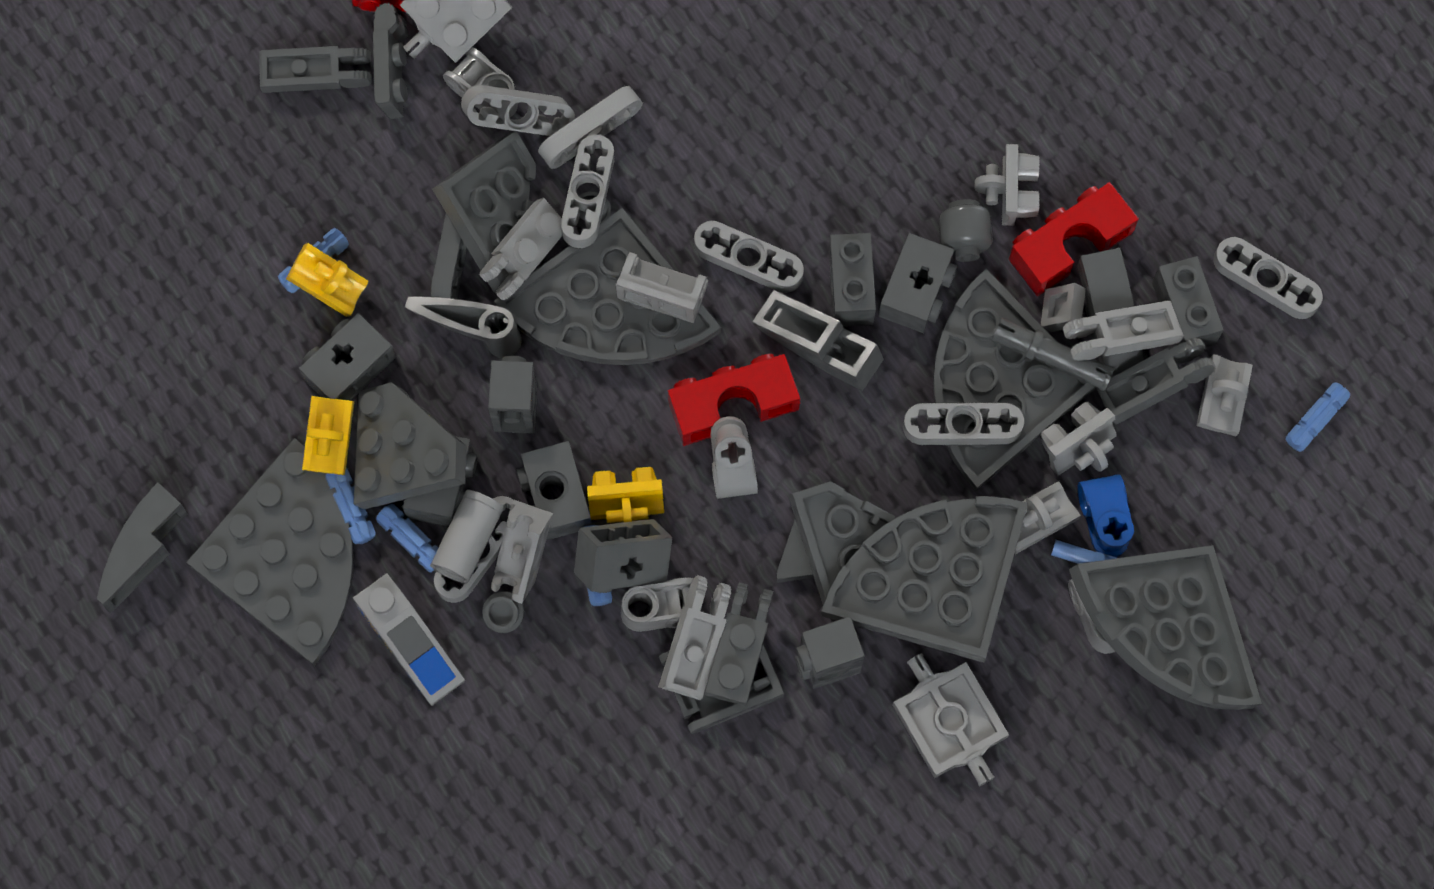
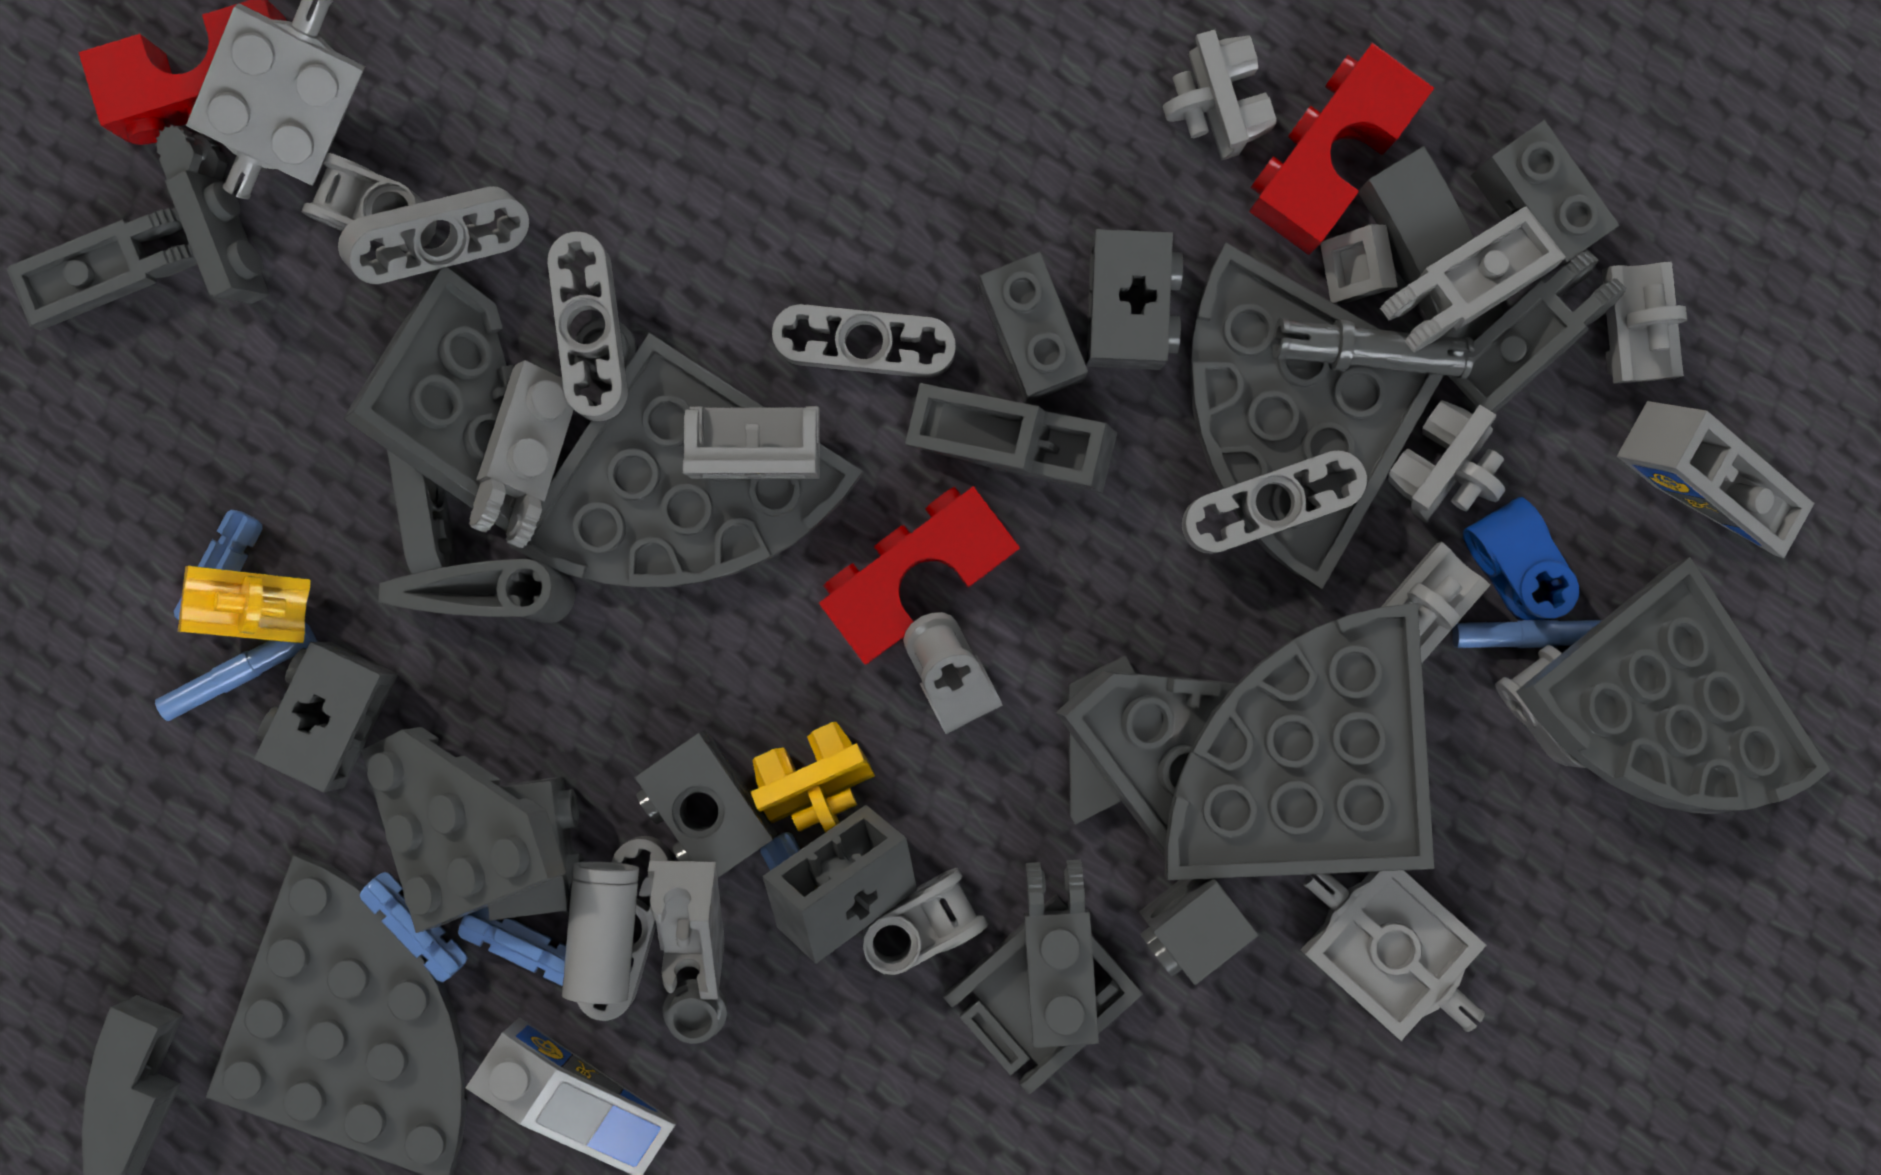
camera: 20 degrees left, 15 degrees up
yellow hips [302,396,354,475] -> none
dark grey brick [488,356,538,433] -> none
light grey beam [538,86,643,169] -> none
light grey hinge [658,575,732,700] -> none
dark grey head [939,199,993,262] -> none
light grey beam [1214,237,1323,319] -> none
medium blue axle [1285,382,1350,452] -> none
none -> medium blue piece [155,623,317,721]
none -> light grey slope [1617,401,1815,558]

